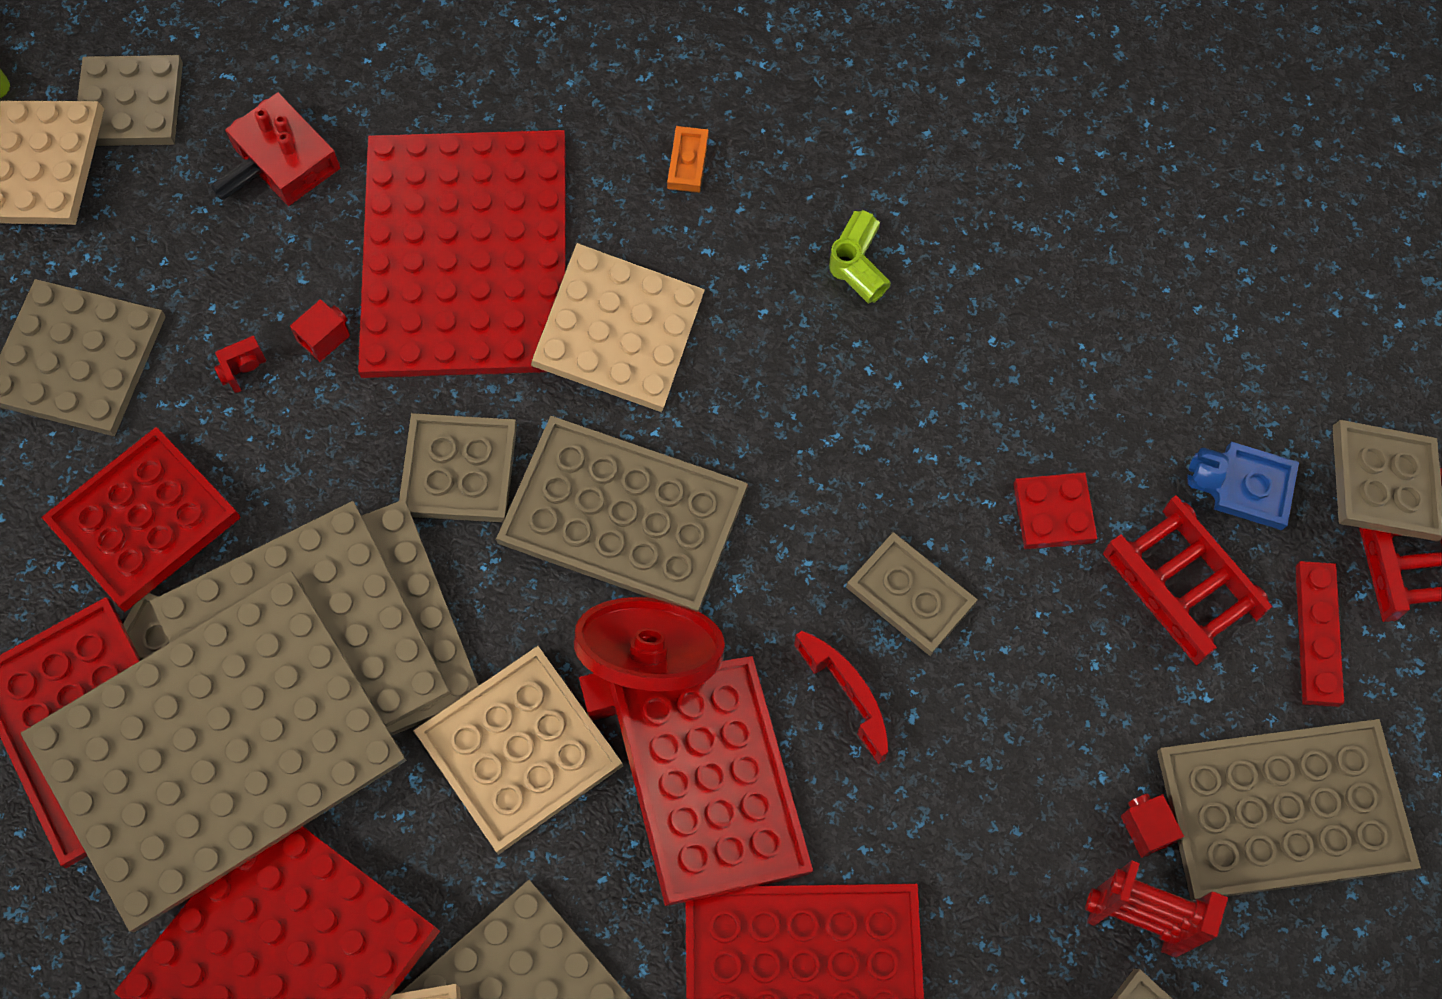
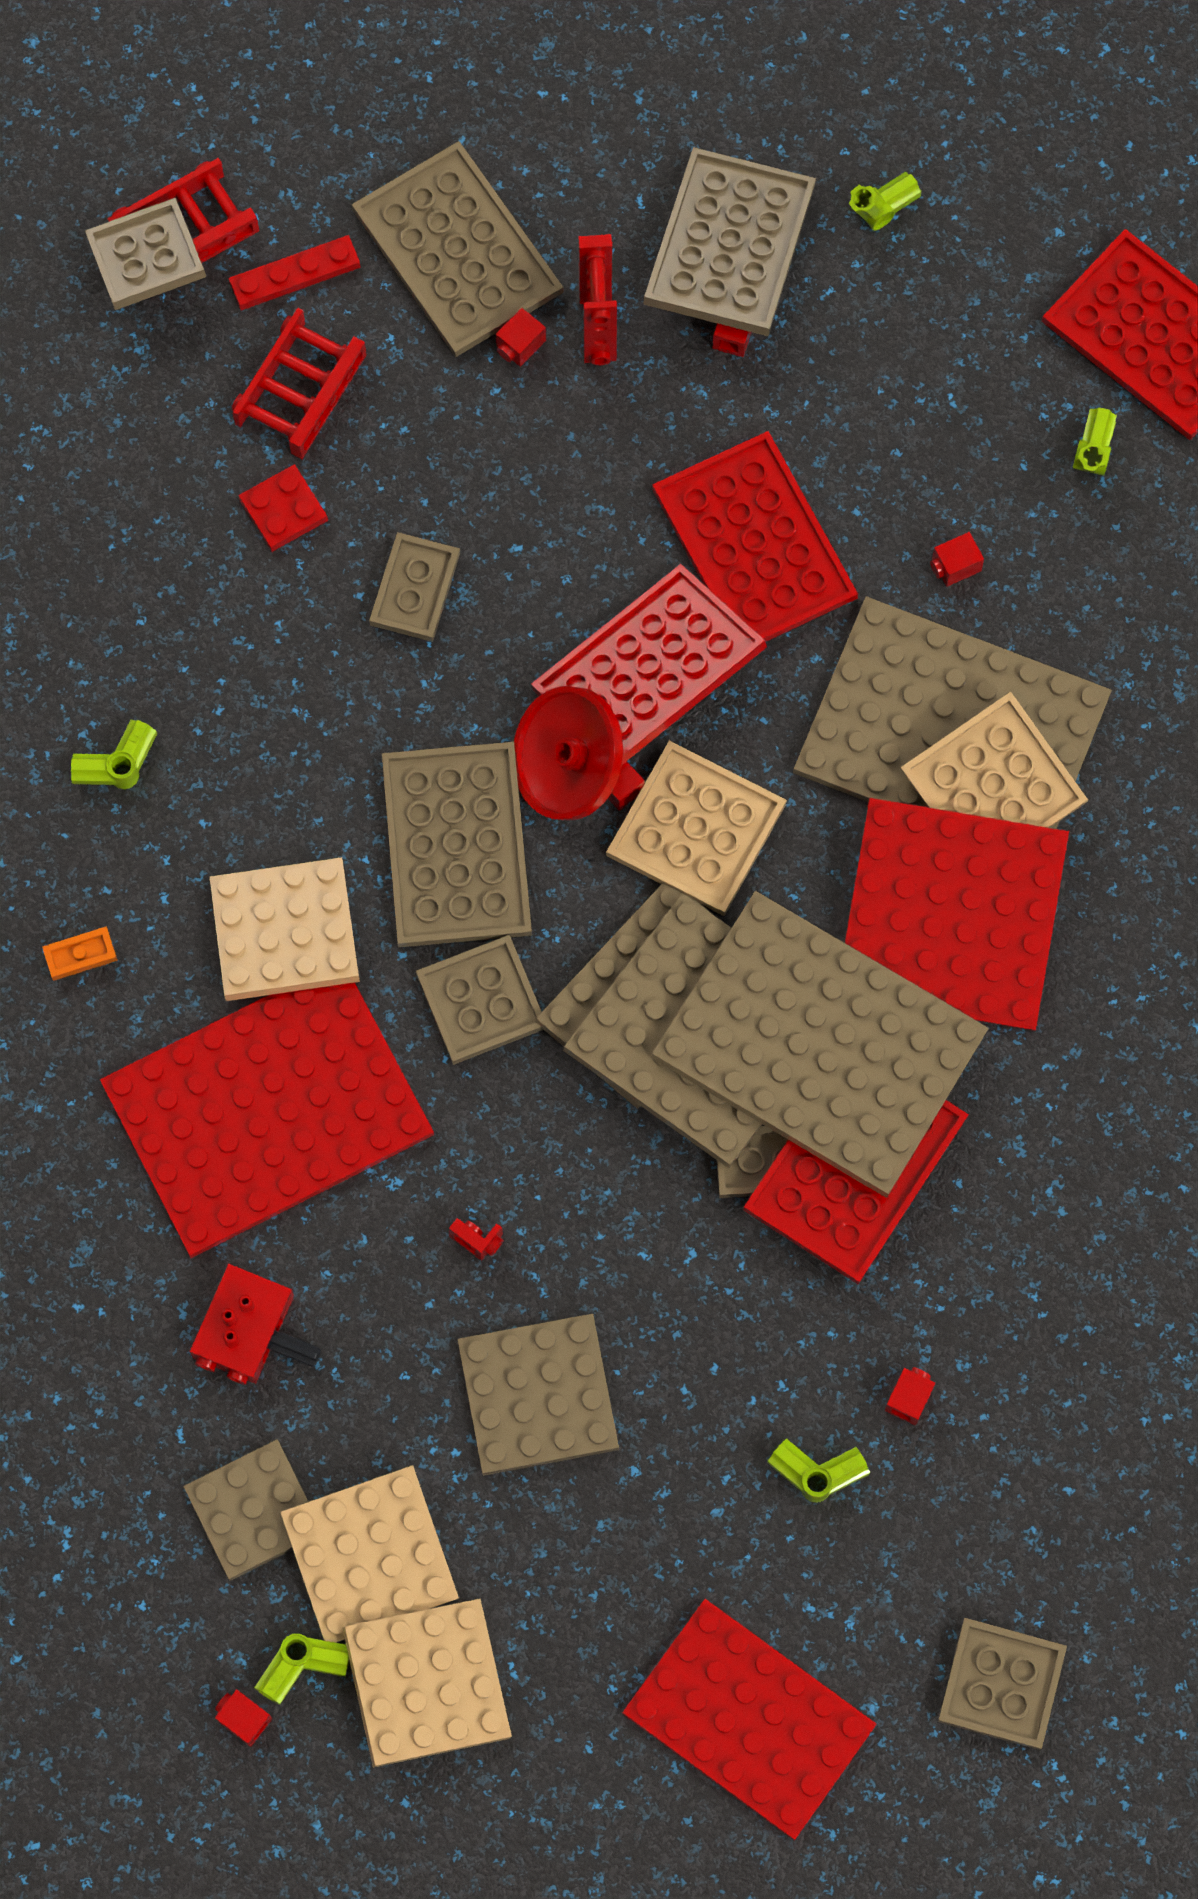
camera: 115 degrees left, 5 degrees up
red plate [41,427,241,613] -> none
red brick [290,299,350,362] -> none
red slope [794,631,888,765] -> none
blue plate [1187,442,1299,530] -> none

